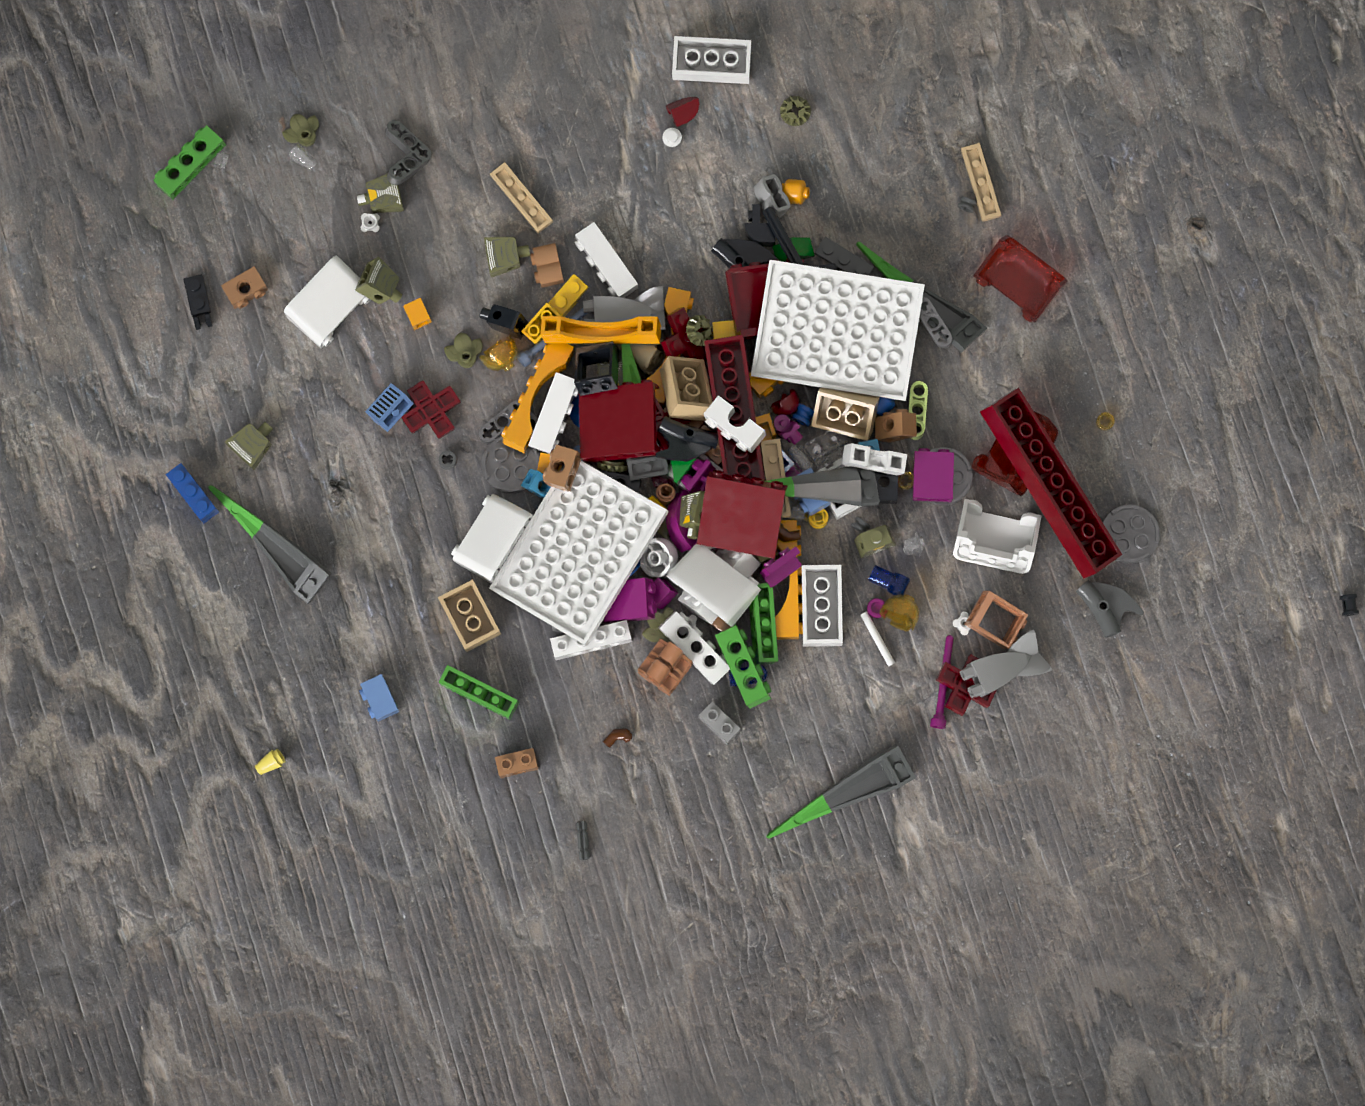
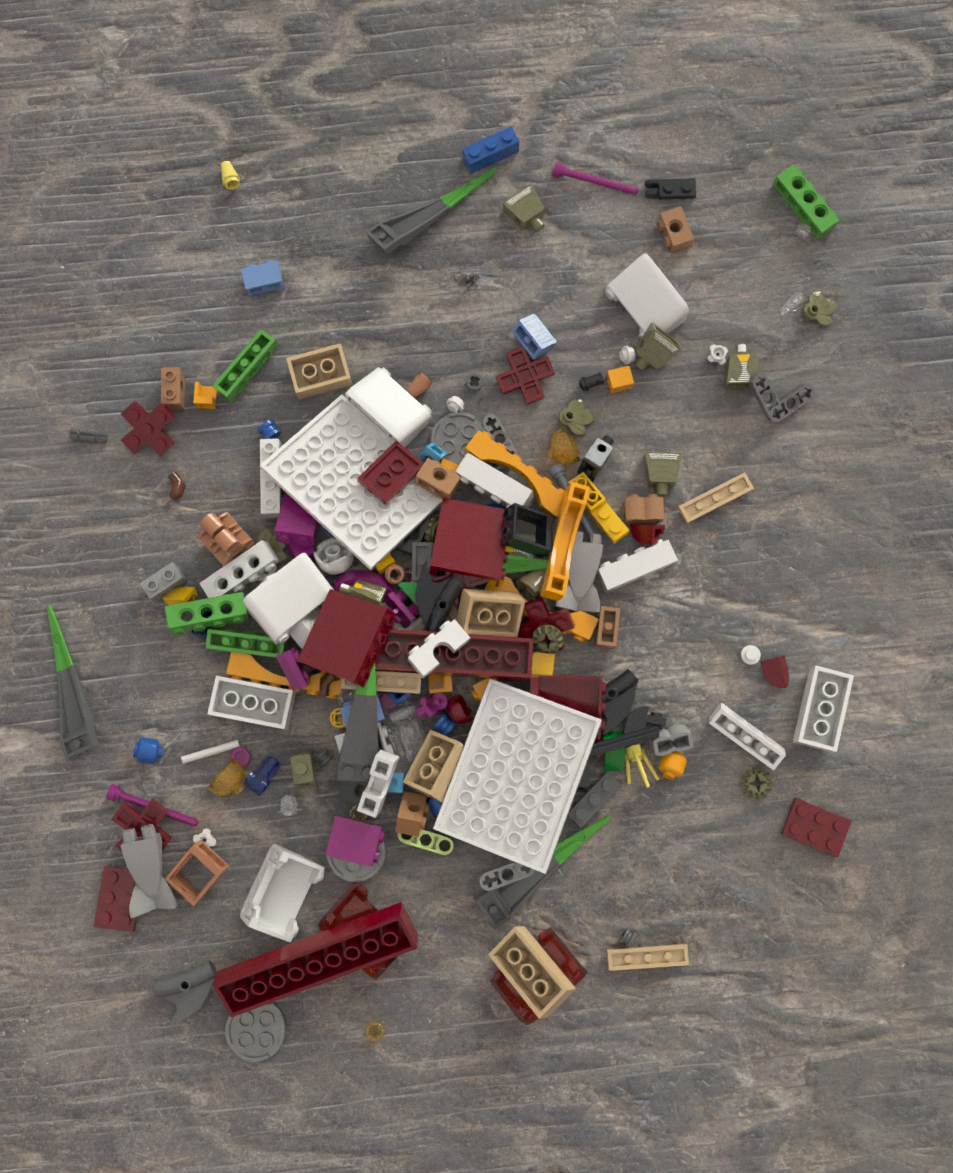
camera: 95 degrees right, 0 degrees up
none -> dark red plate [94,866,137,932]
none -> dark red plate [121,400,175,456]
none -> blue head [133,737,163,764]
none -> yellow brick [162,586,198,605]
none -> light orange panel [193,382,217,409]
none -> blue wheel [257,420,281,439]
none -> dark red plate [357,441,424,505]
none -> nougat cone [406,373,432,398]
none -> white plate [446,396,464,413]
none -> tan brick [488,926,576,1019]
none -> magenta piece [552,162,638,194]
none -> black pin [579,372,604,391]
none -> medium nougat brick [595,606,620,649]
none -> white plate [619,346,635,365]
none -> light yellow plant [625,744,659,788]
none -> dark red brick [630,523,665,545]
none -> white brick [709,703,786,770]
none -> dark red plate [781,798,852,858]

